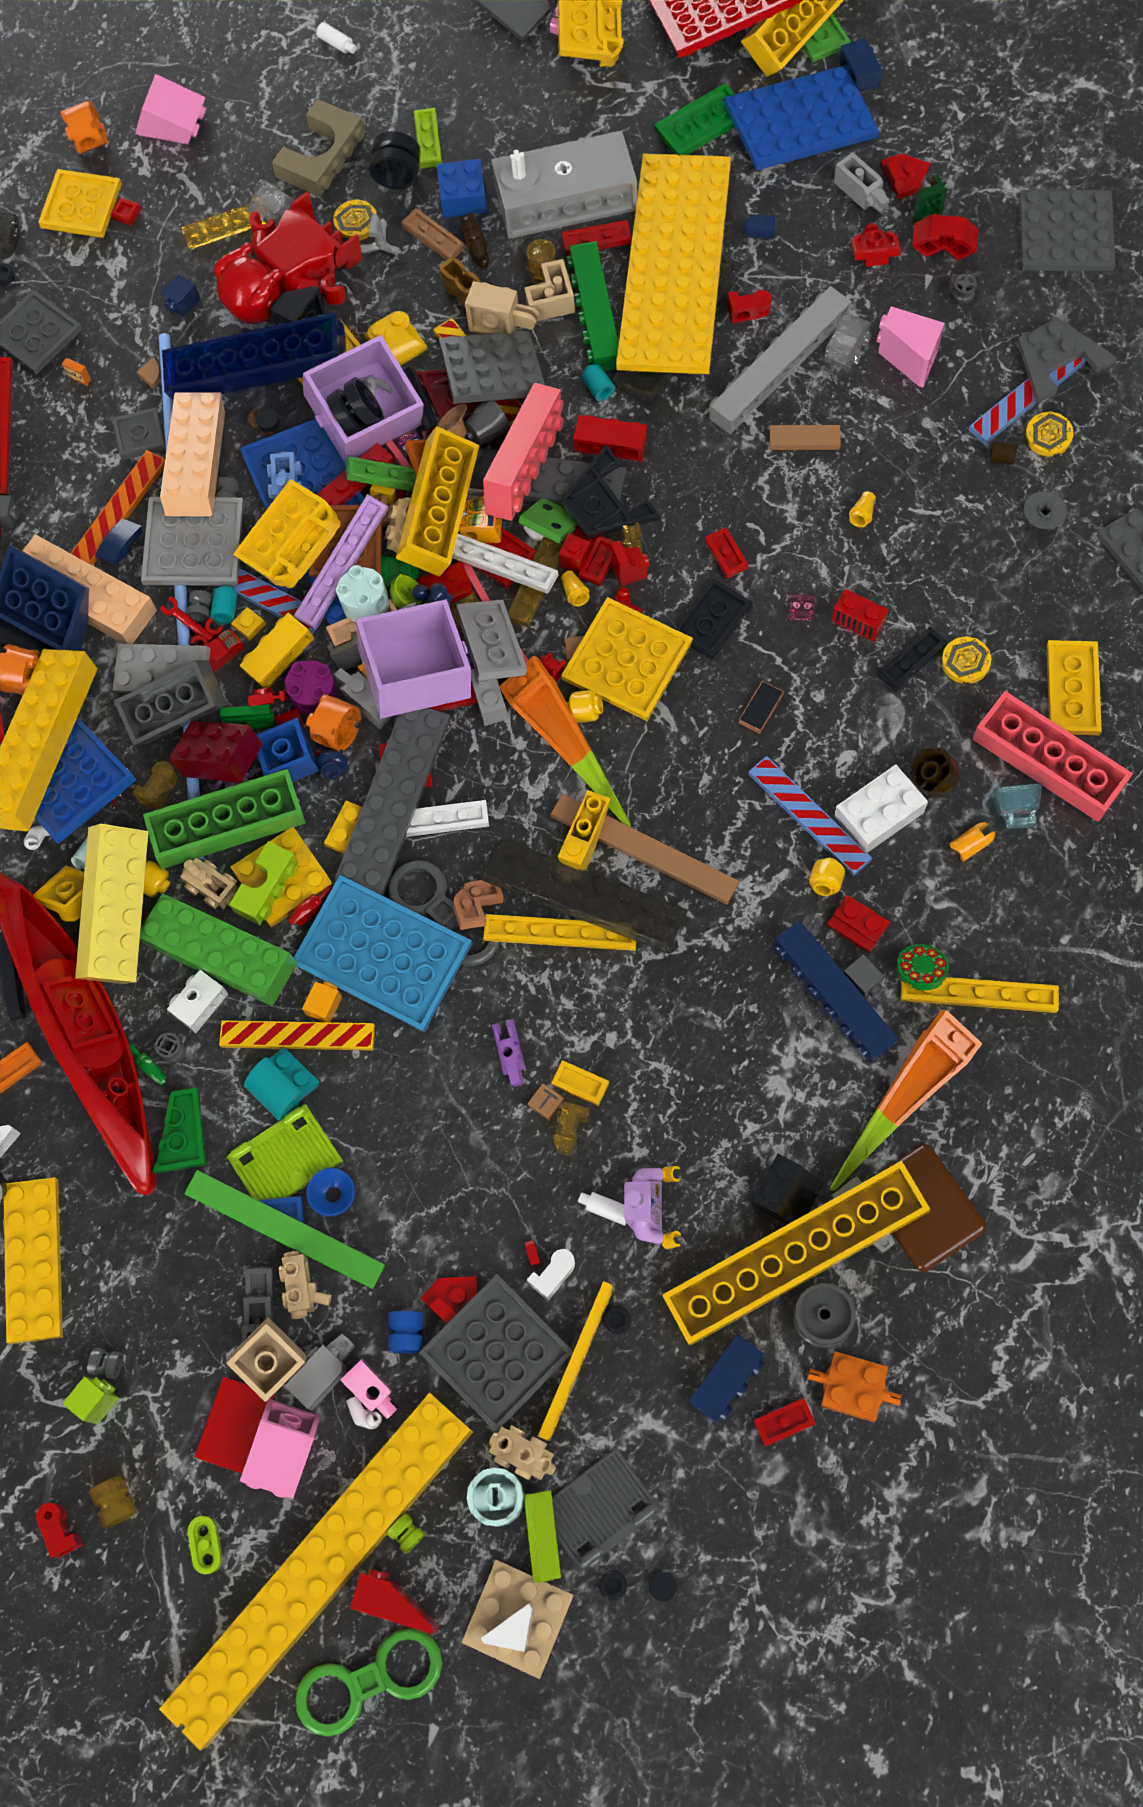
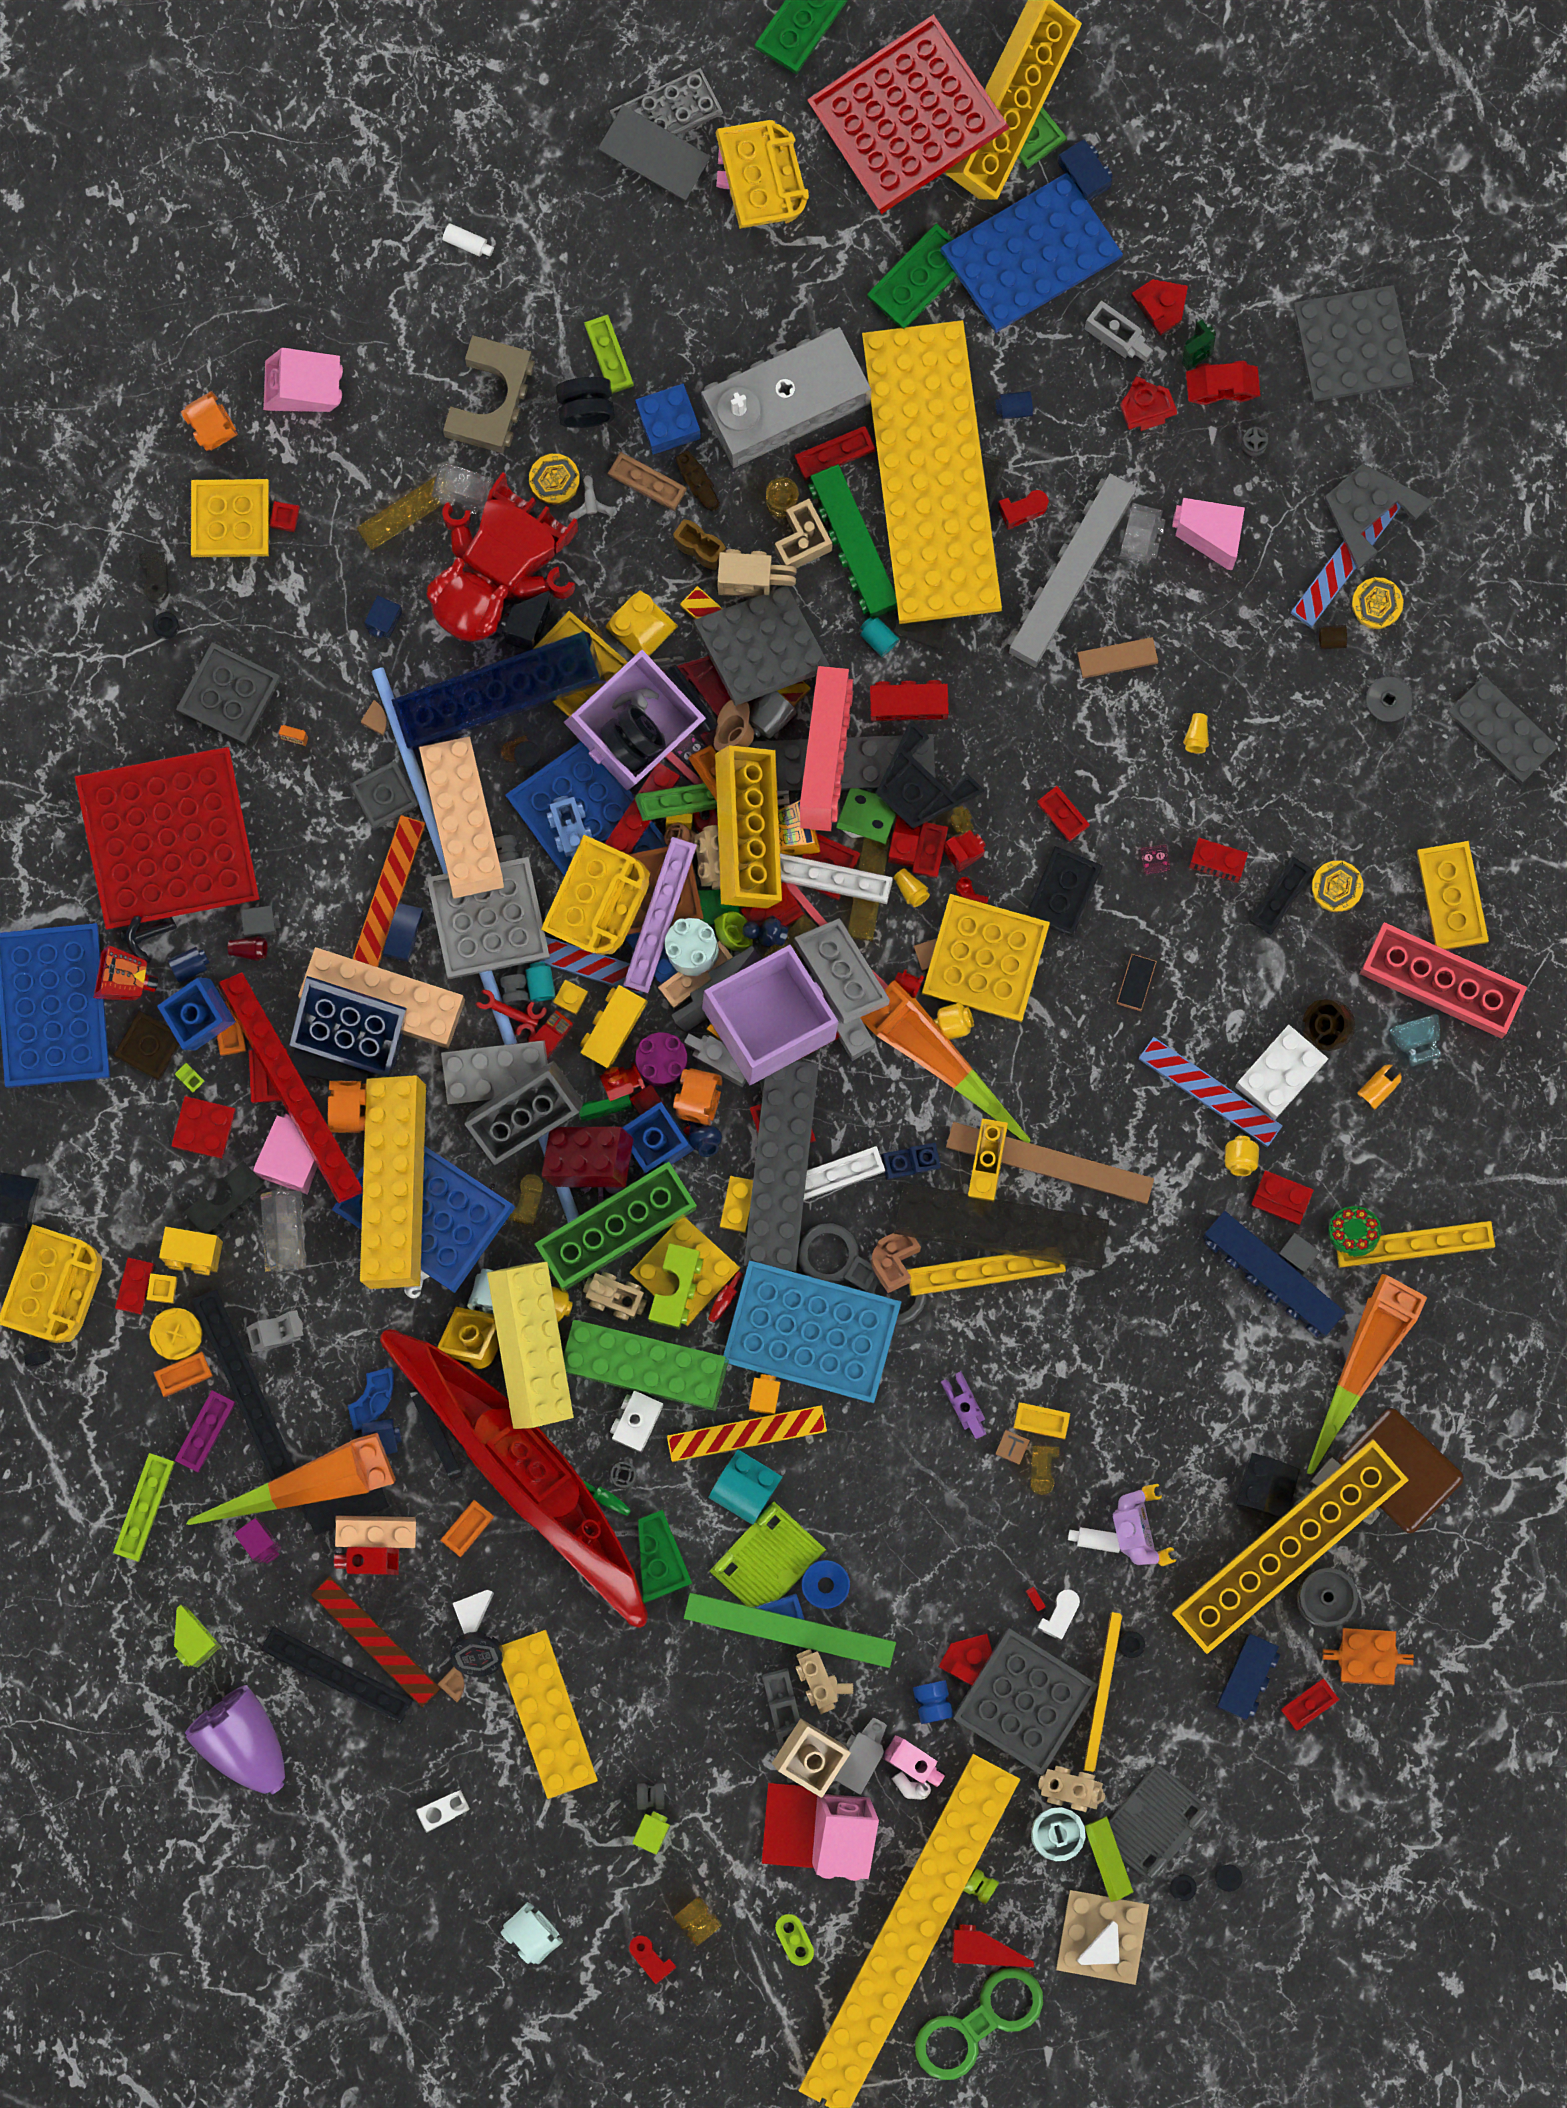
camera: 20 degrees left, 10 degrees up
none -> dark blue slope [881,1143,941,1180]

